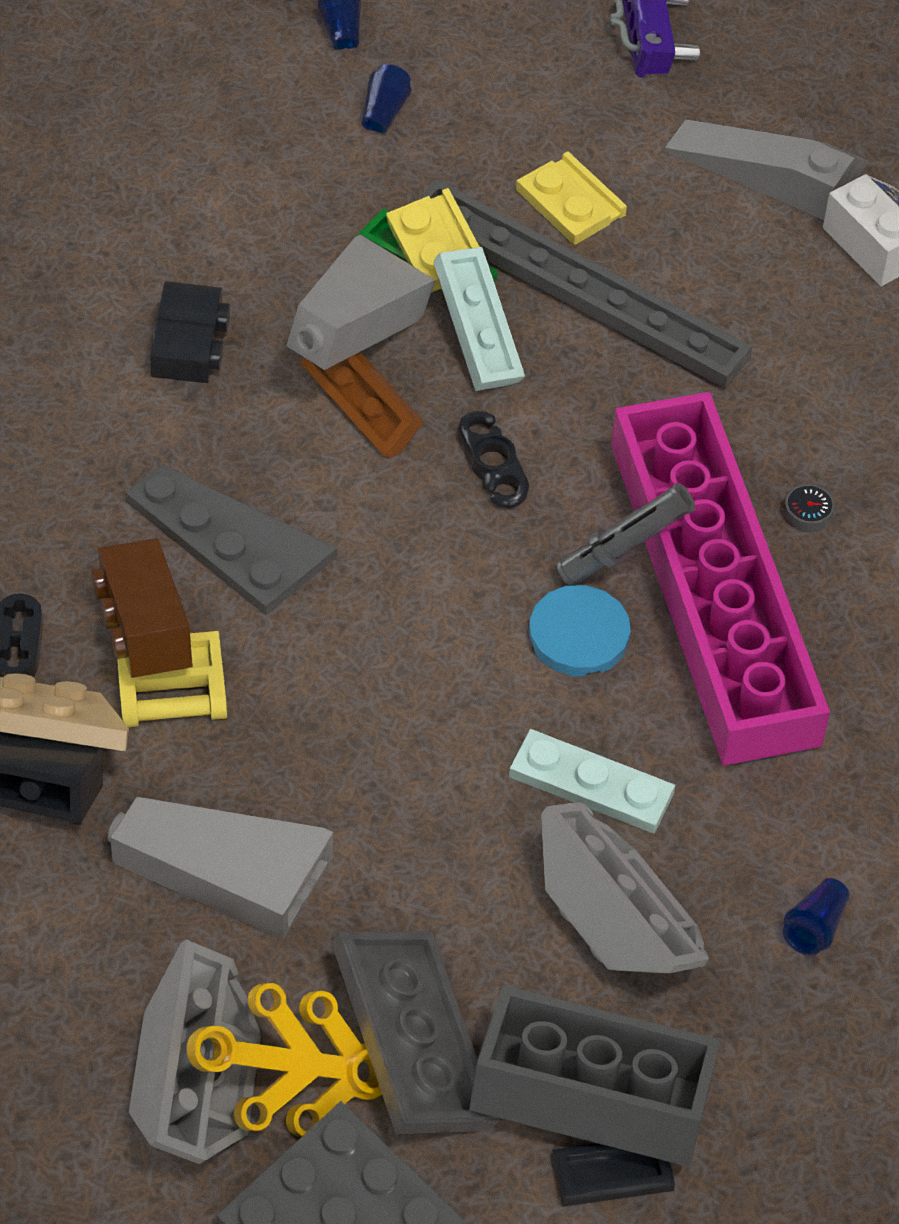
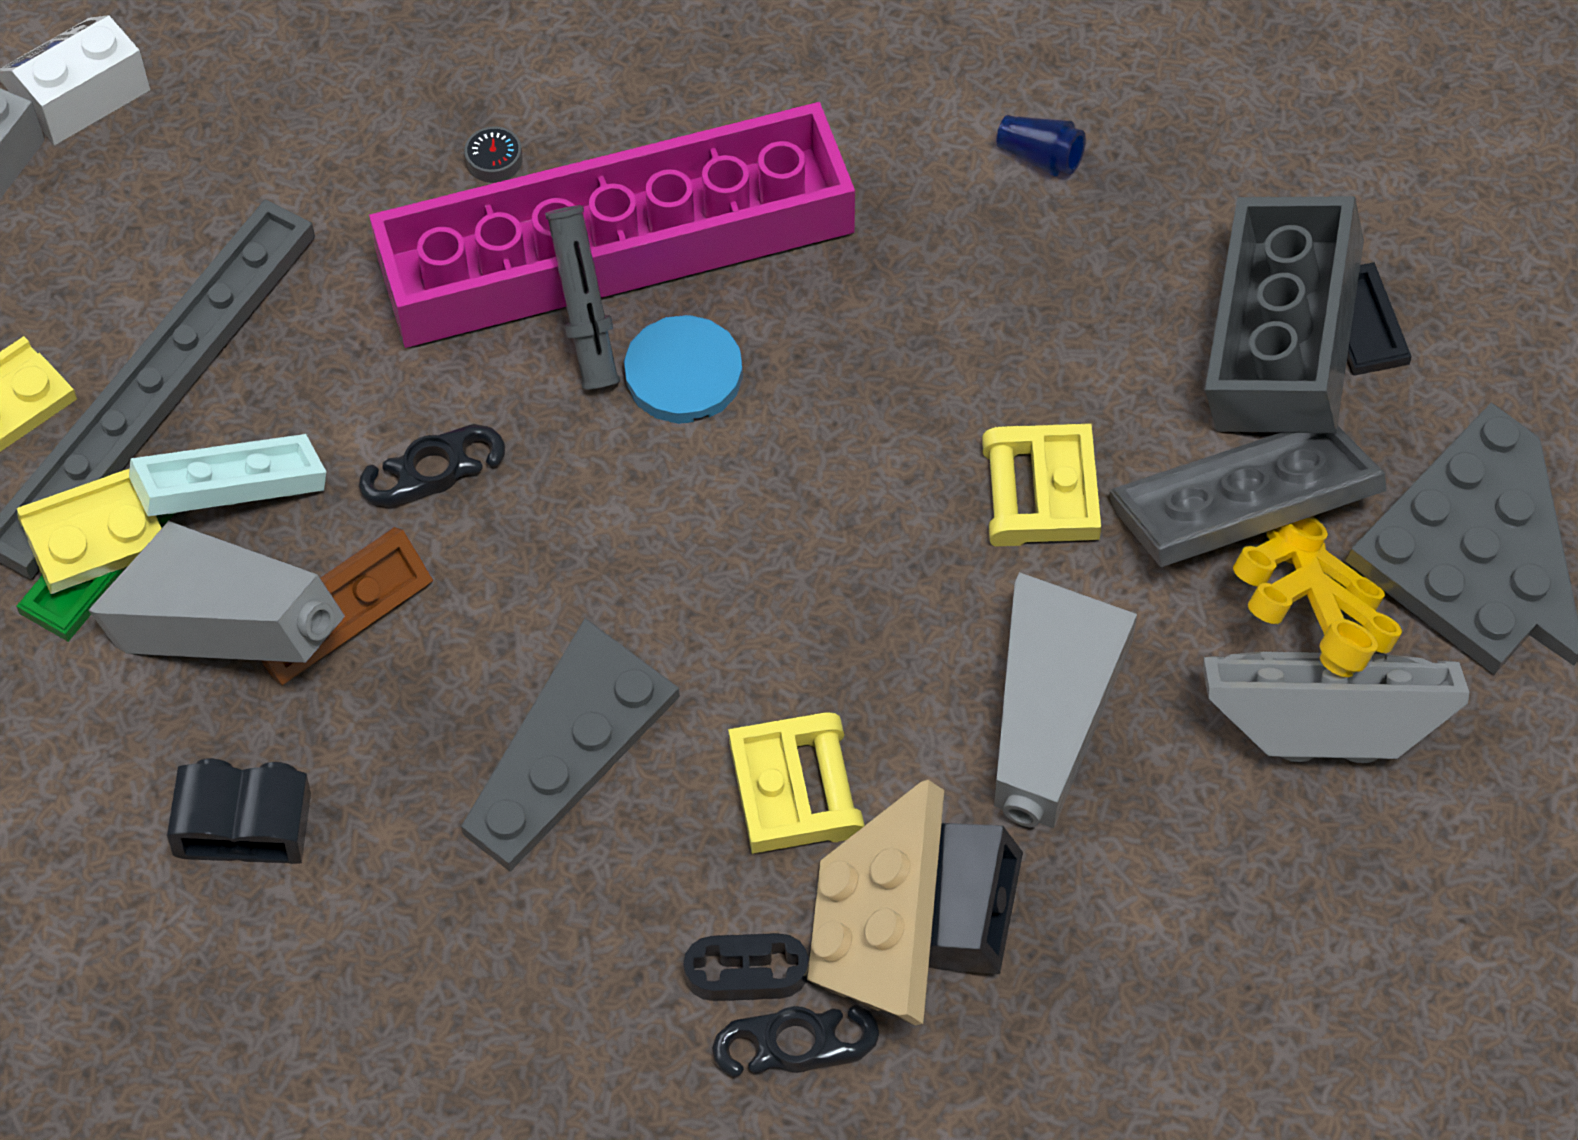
camera: 90 degrees left, 5 degrees up
reddish brown brick [92,538,193,678] -> none
light aqua plate [509,729,675,834] -> none
light grey wedge [541,802,709,973] -> none
none -> light yellow plate [982,424,1101,547]

